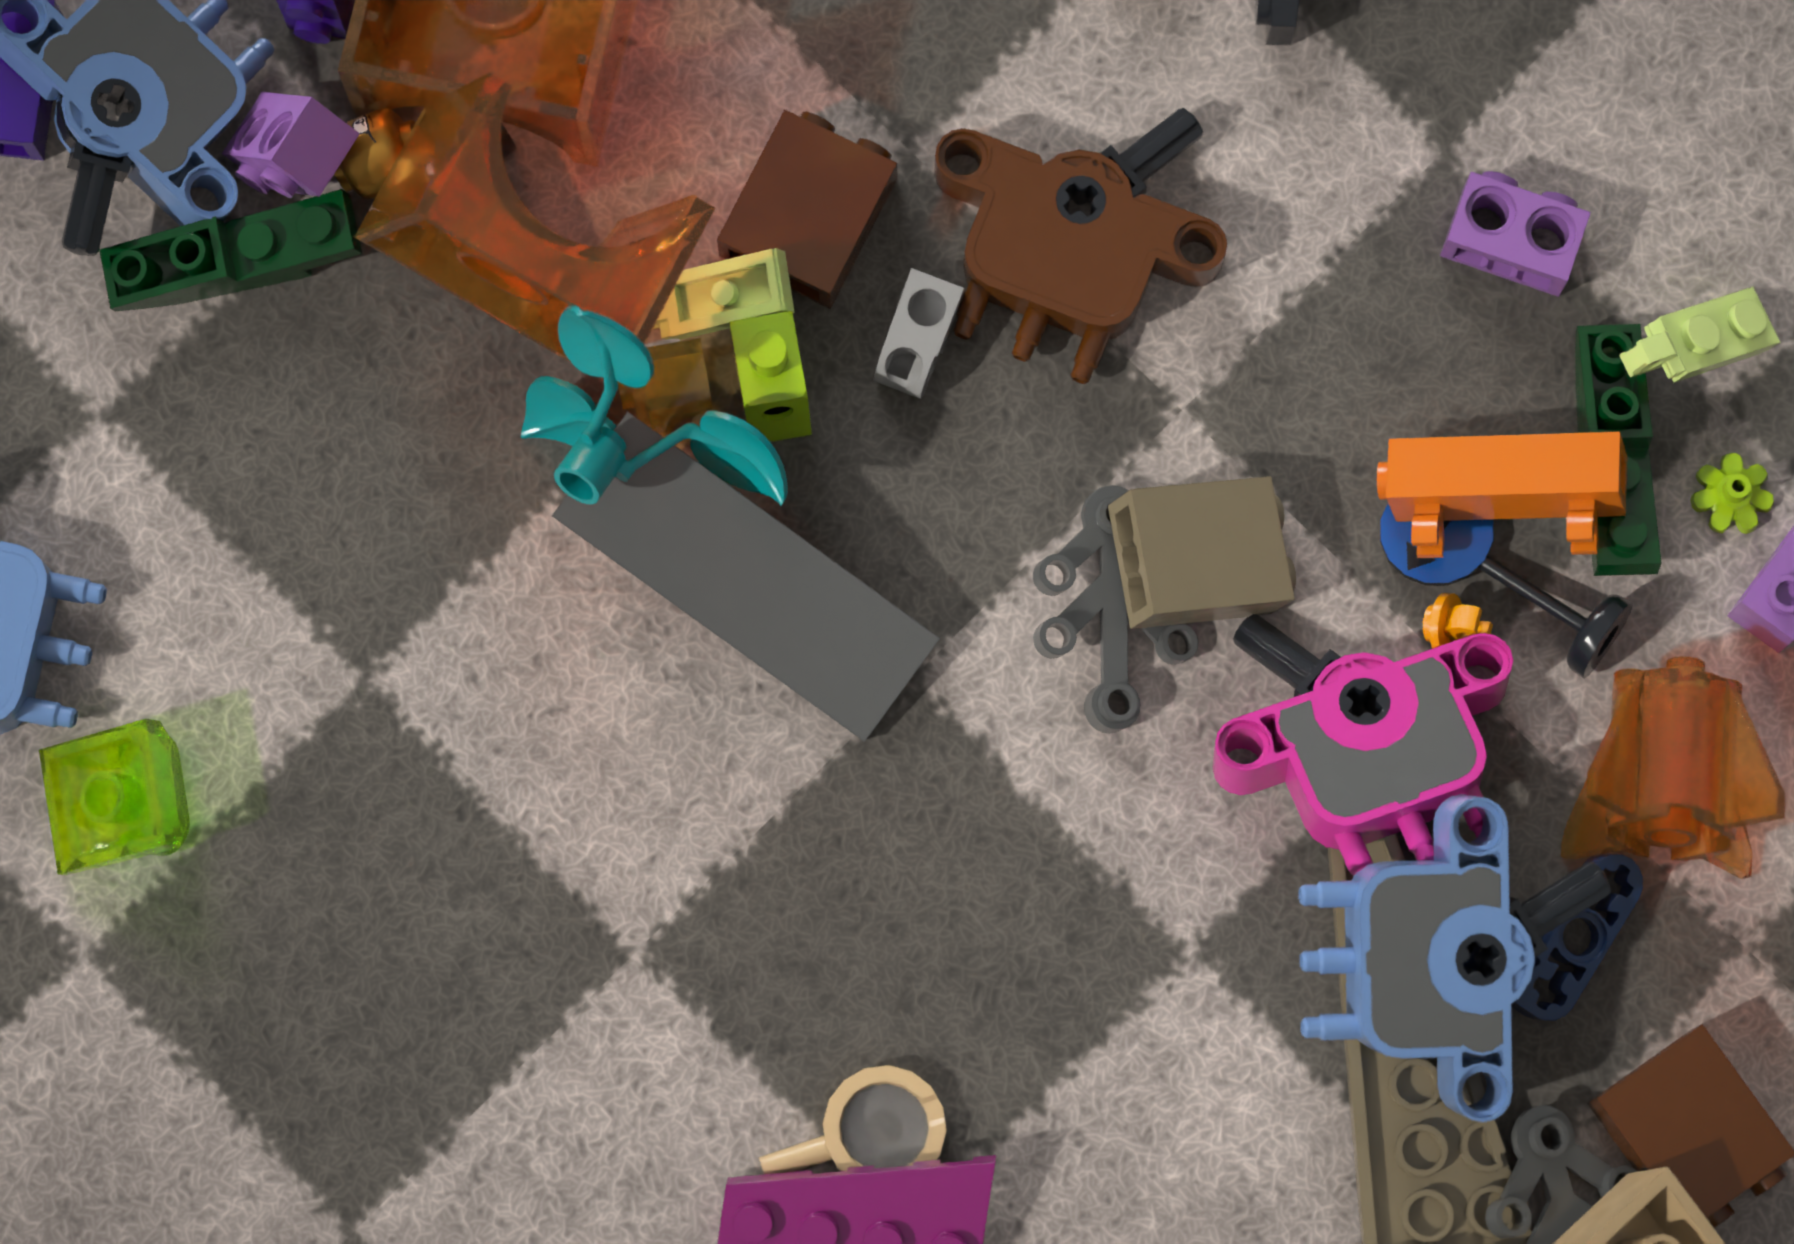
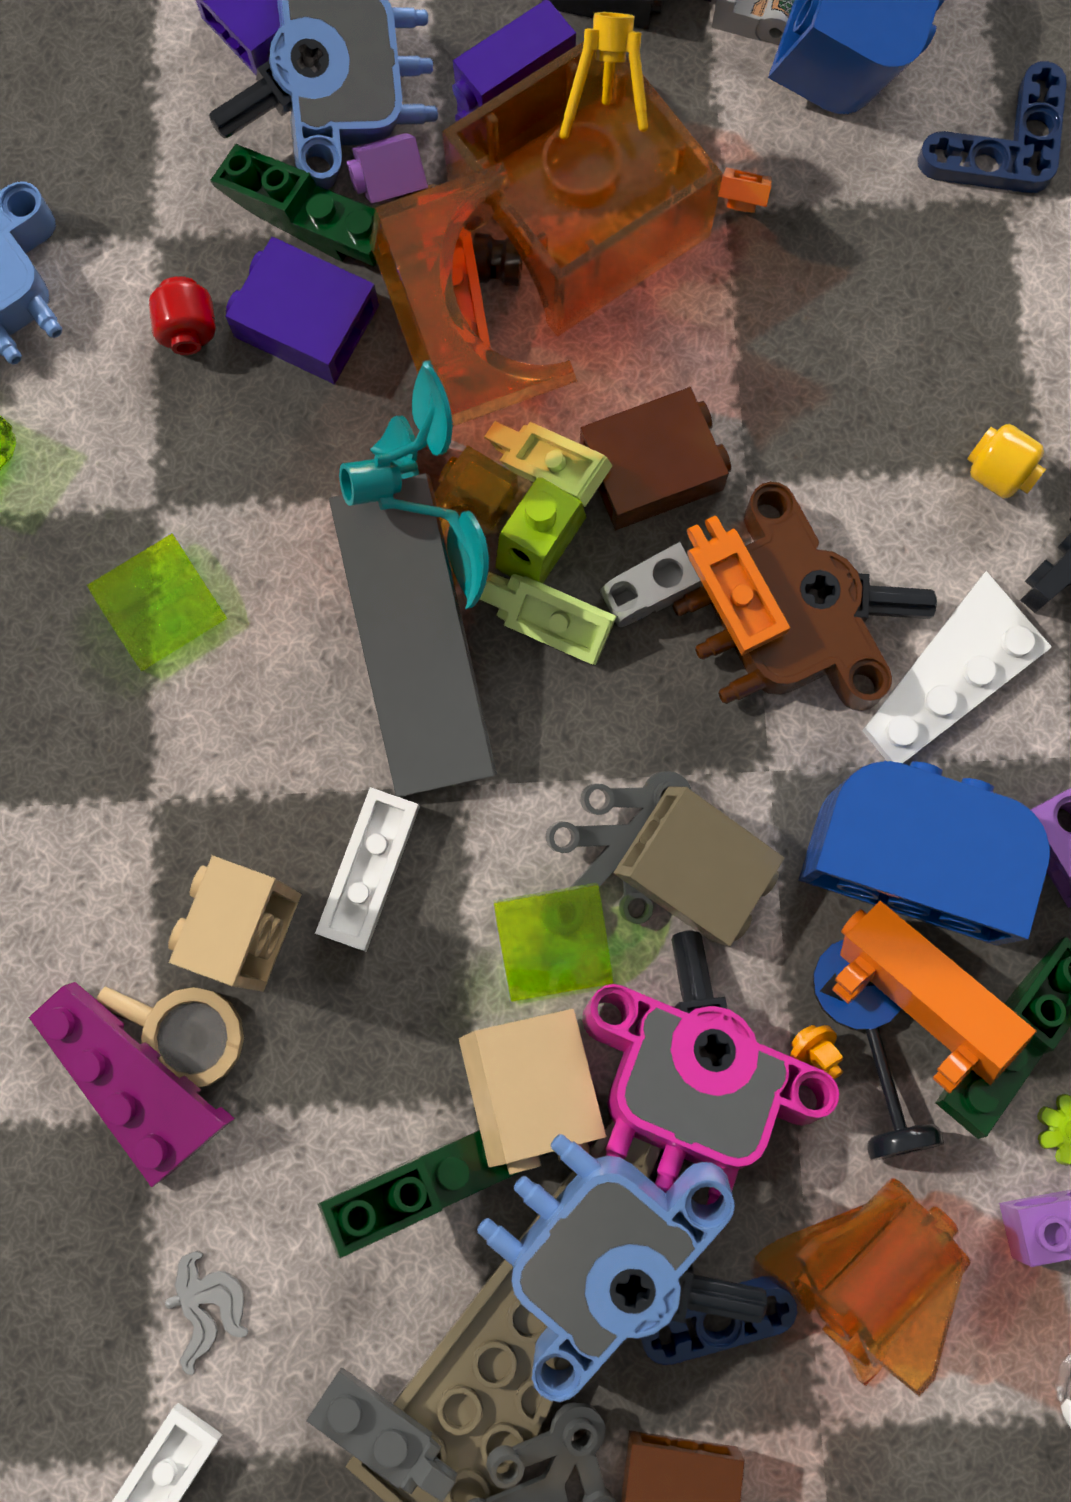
camera: 45 degrees right, 0 degrees up
none -> clear neon green slope [87,533,227,672]
none -> red head [149,276,216,355]
none -> tan brick [168,855,302,992]
none -> dark purple brick [225,236,379,385]
none -> white plate [315,787,420,952]
none -> dark green slope [317,1129,522,1259]
none -> tan brick [459,1008,606,1174]
none -> yellowish green hinge [480,572,617,665]
none -> clear neon green slope [493,883,614,1002]
none -> orange hinge [687,515,790,656]
none -> blue brick [798,761,1050,946]
none -> white wing [862,571,1052,763]

